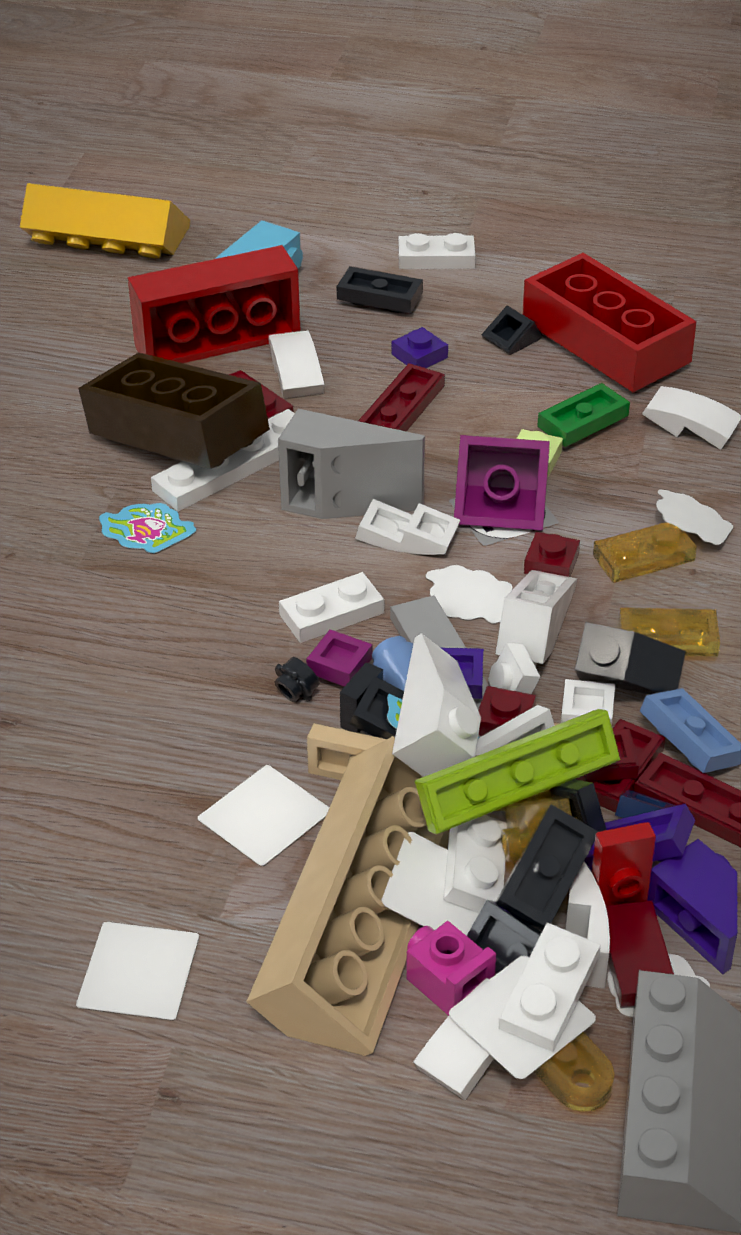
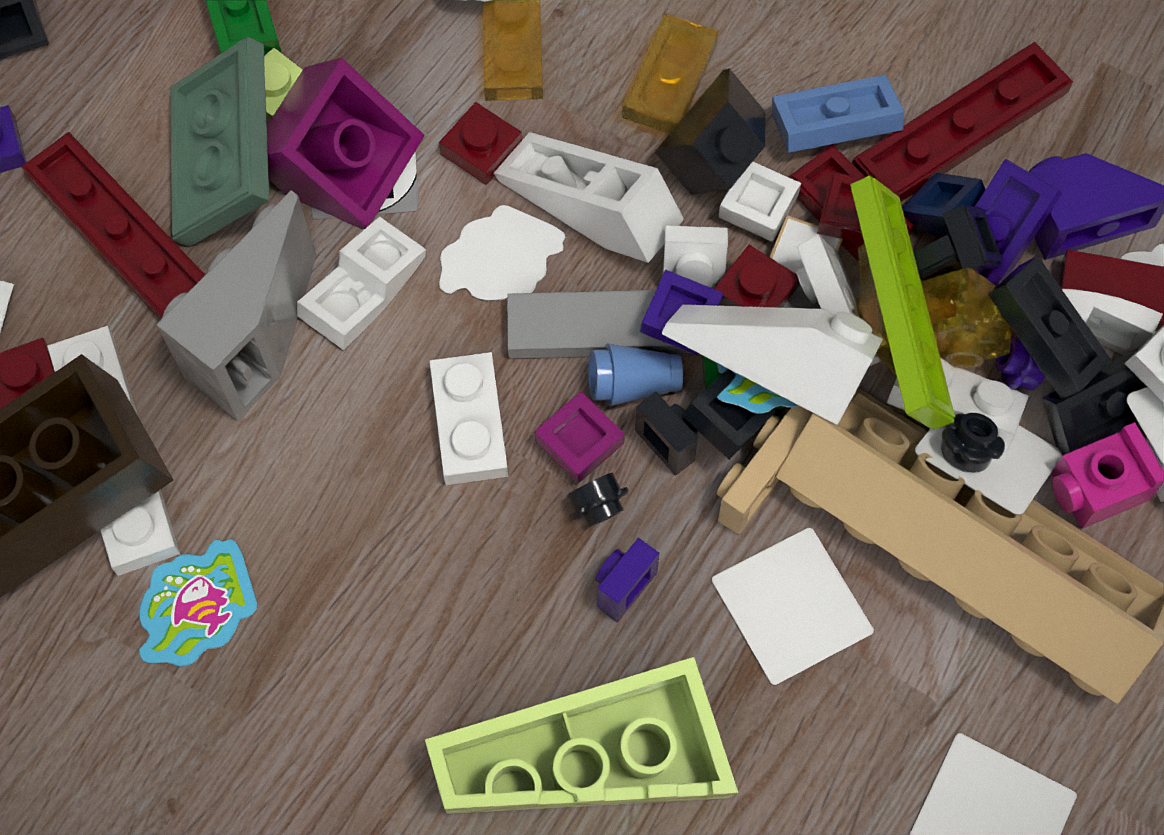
camera: 70 degrees left, 25 degrees up
red plate [592,822,656,906] -> none
none -> sand green tile [170,36,269,247]
none -> yellowish green wedge [425,657,738,814]
none -> dark purple plate [595,537,660,622]
none -> black plate [941,413,1005,473]
none -> black tile [943,205,1004,274]

